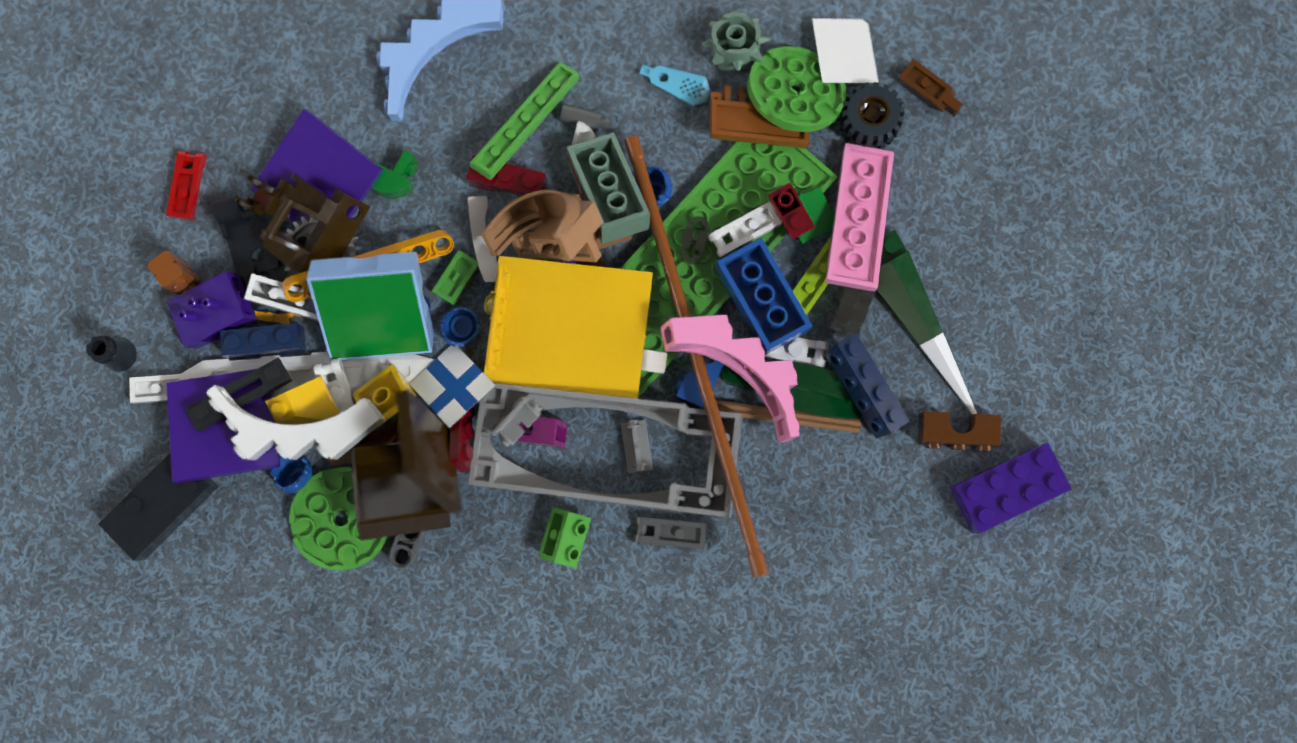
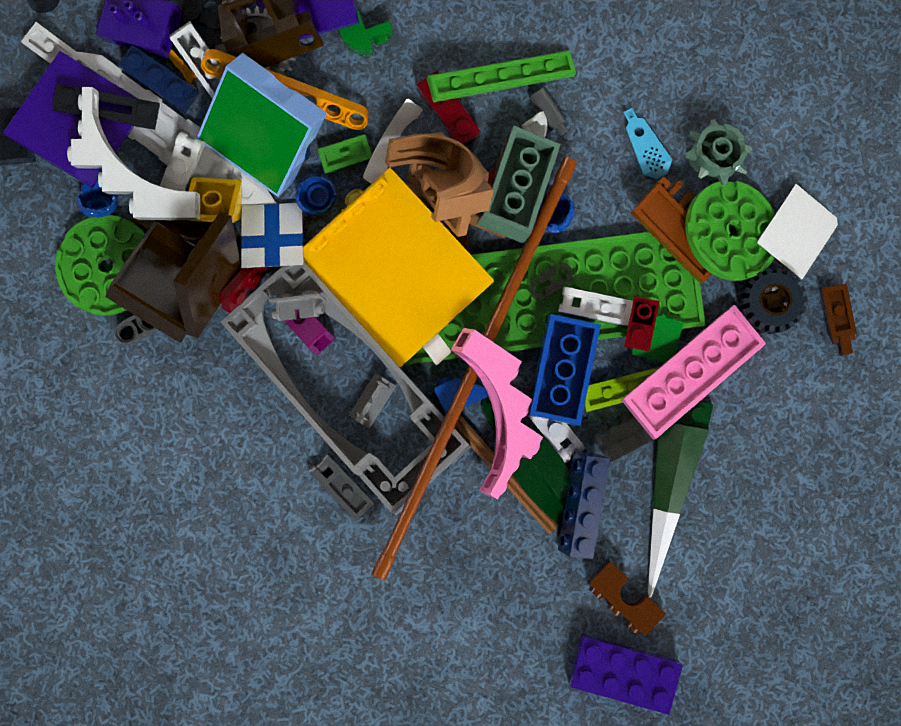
camera: 35 degrees right, 5 degrees up
yellow slope [265,376,340,425] -> none
bright green brick [538,507,591,568] -> none

